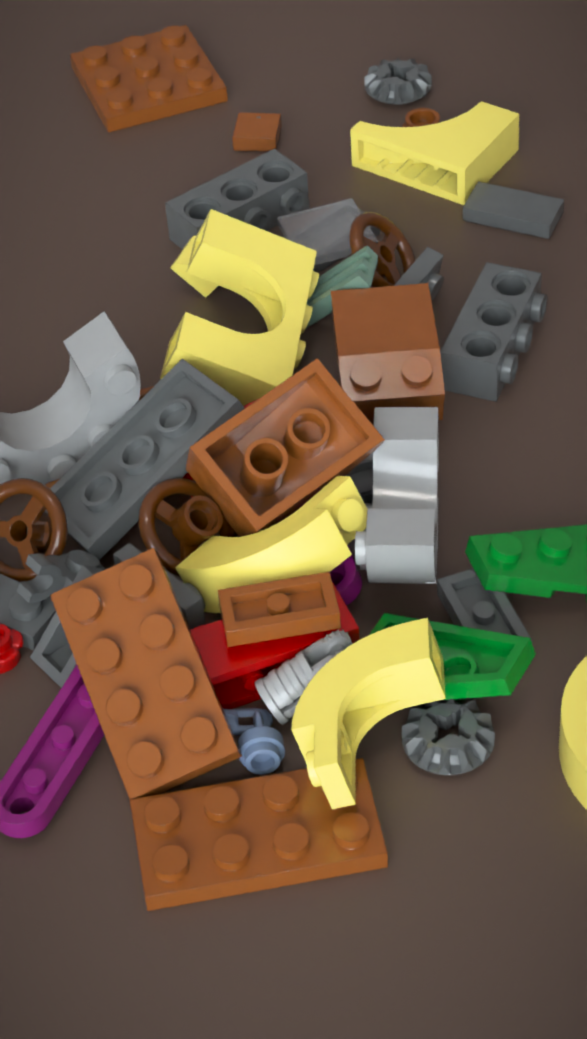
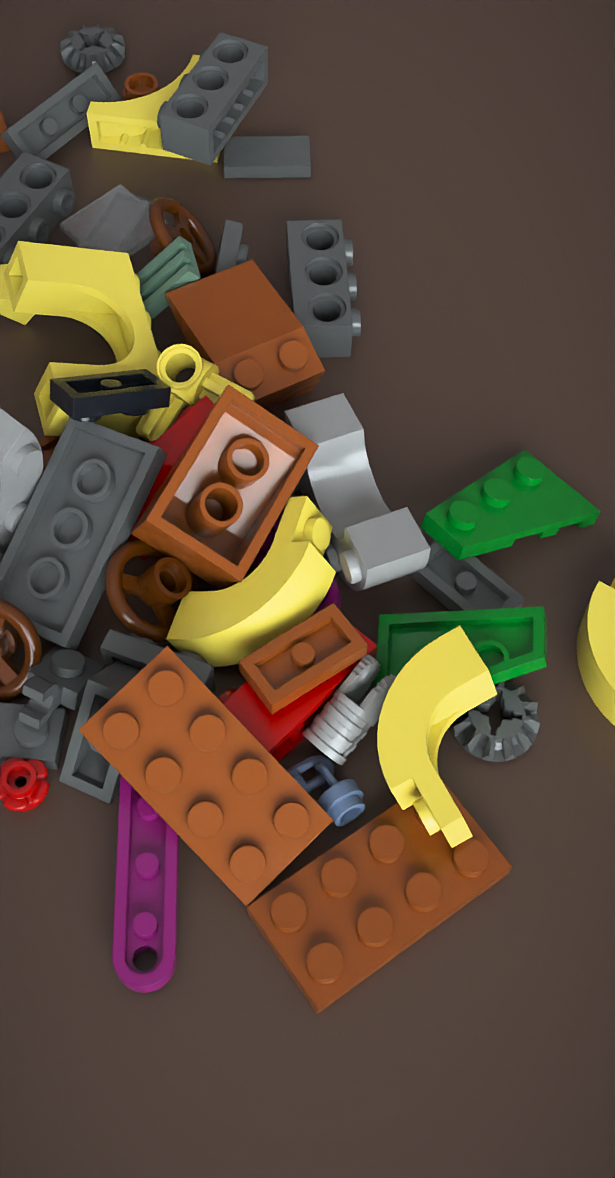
camera: 30 degrees left, 15 degrees up
none -> dark grey plate [0,62,122,160]
none -> black plate [50,369,171,422]
none -> light yellow axle [136,344,255,442]
none -> dark grey brick [157,32,268,166]

